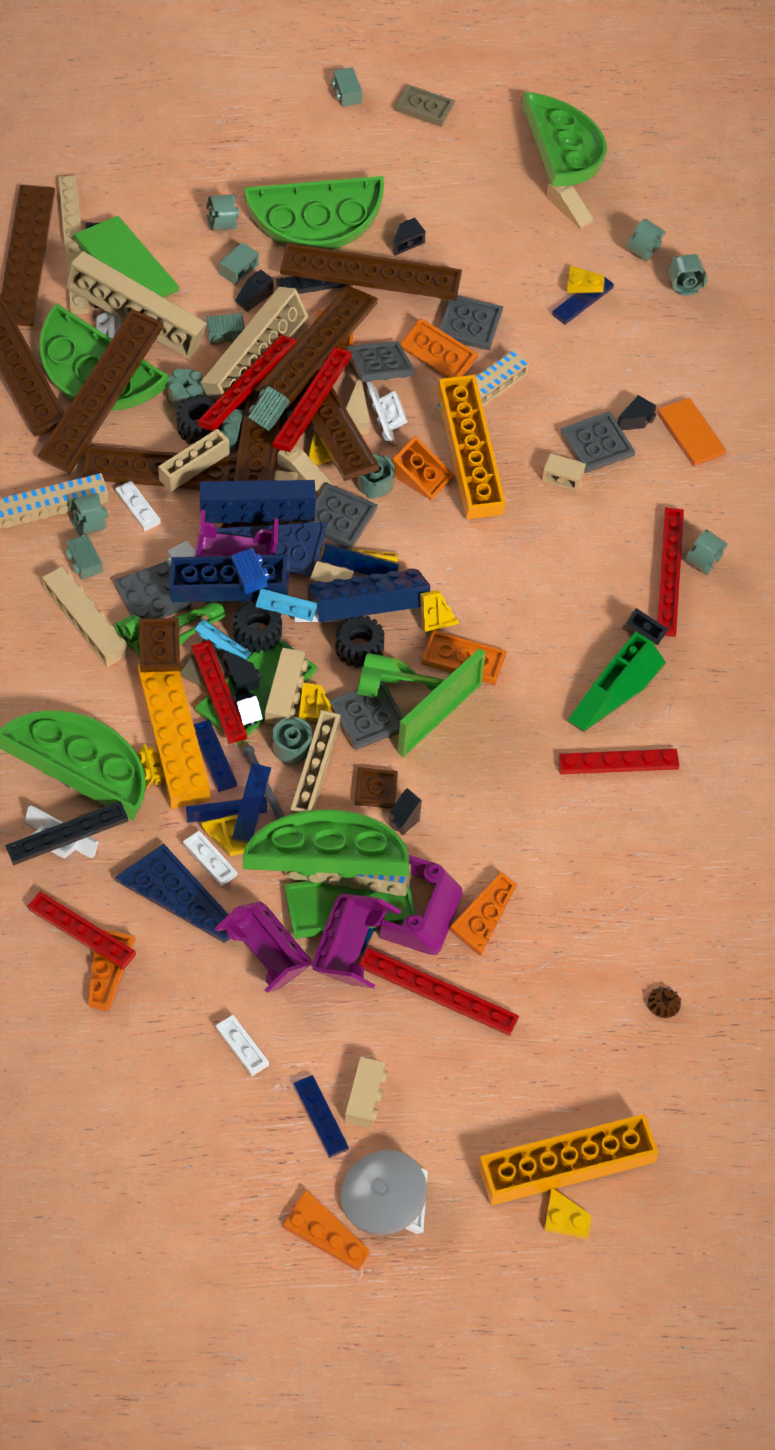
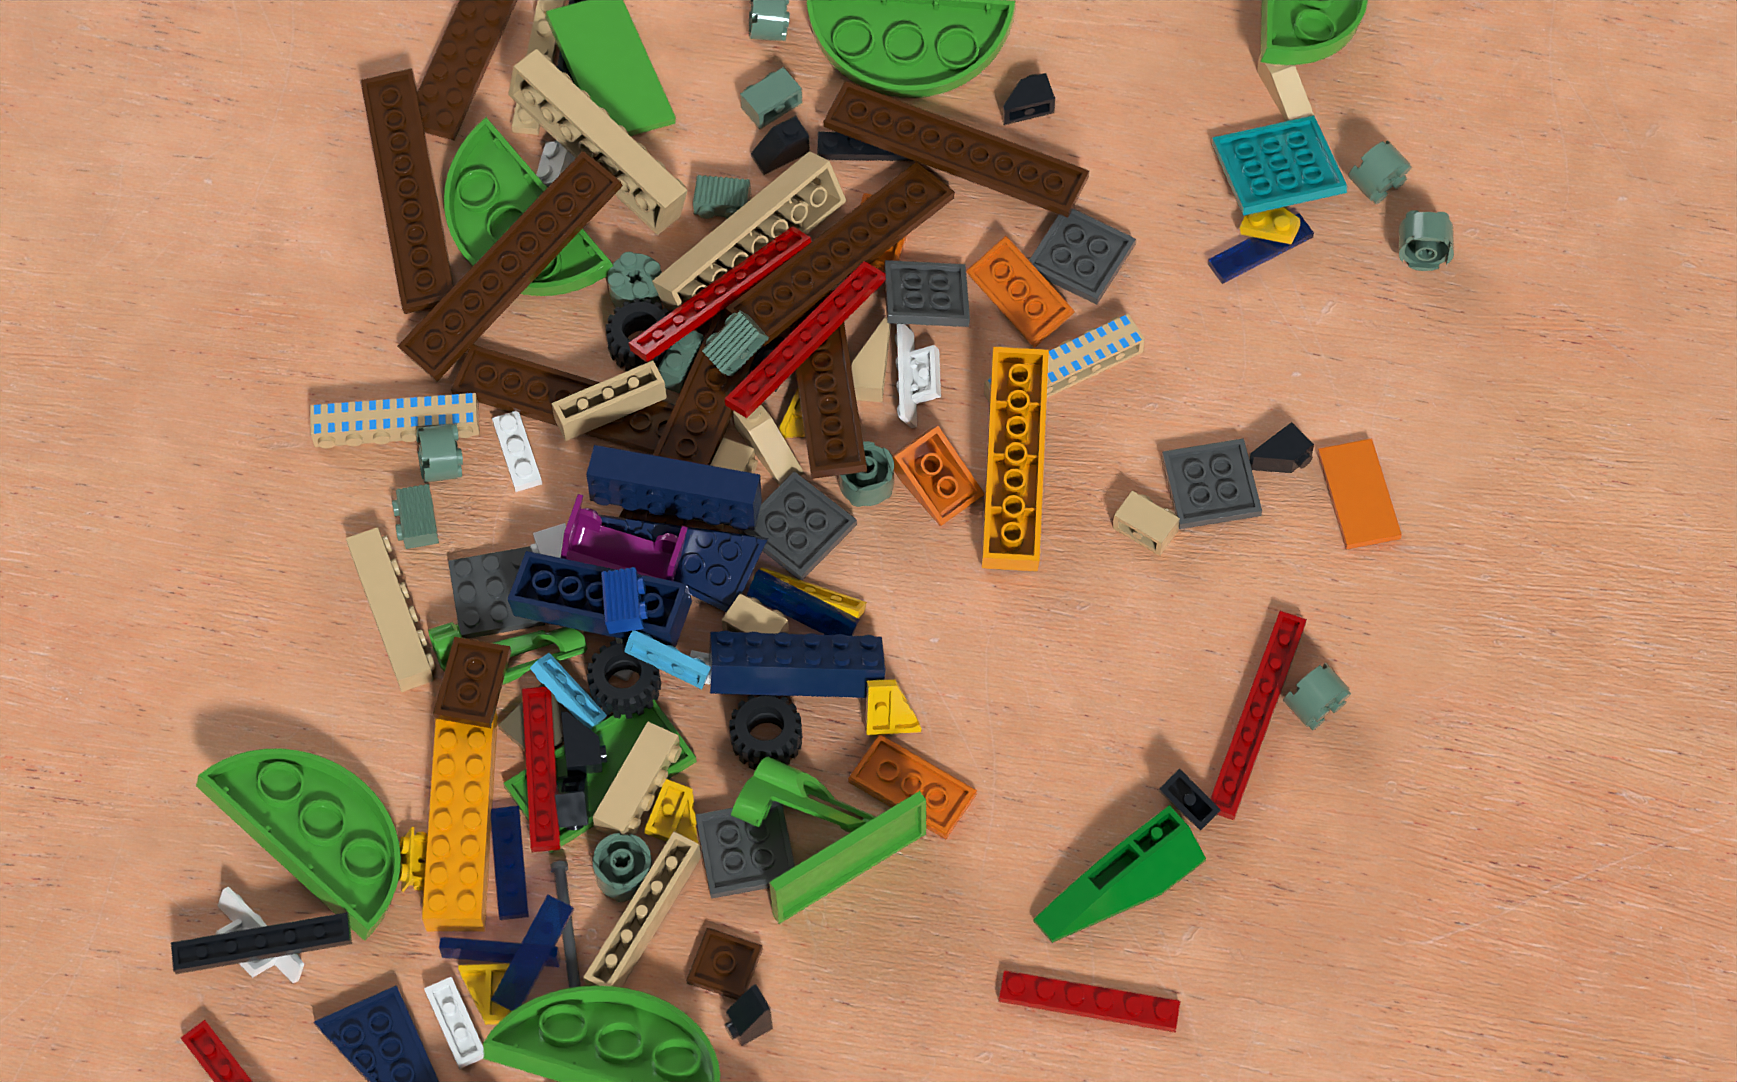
camera: 20 degrees right, 5 degrees up
none -> teal plate [1212,115,1347,216]

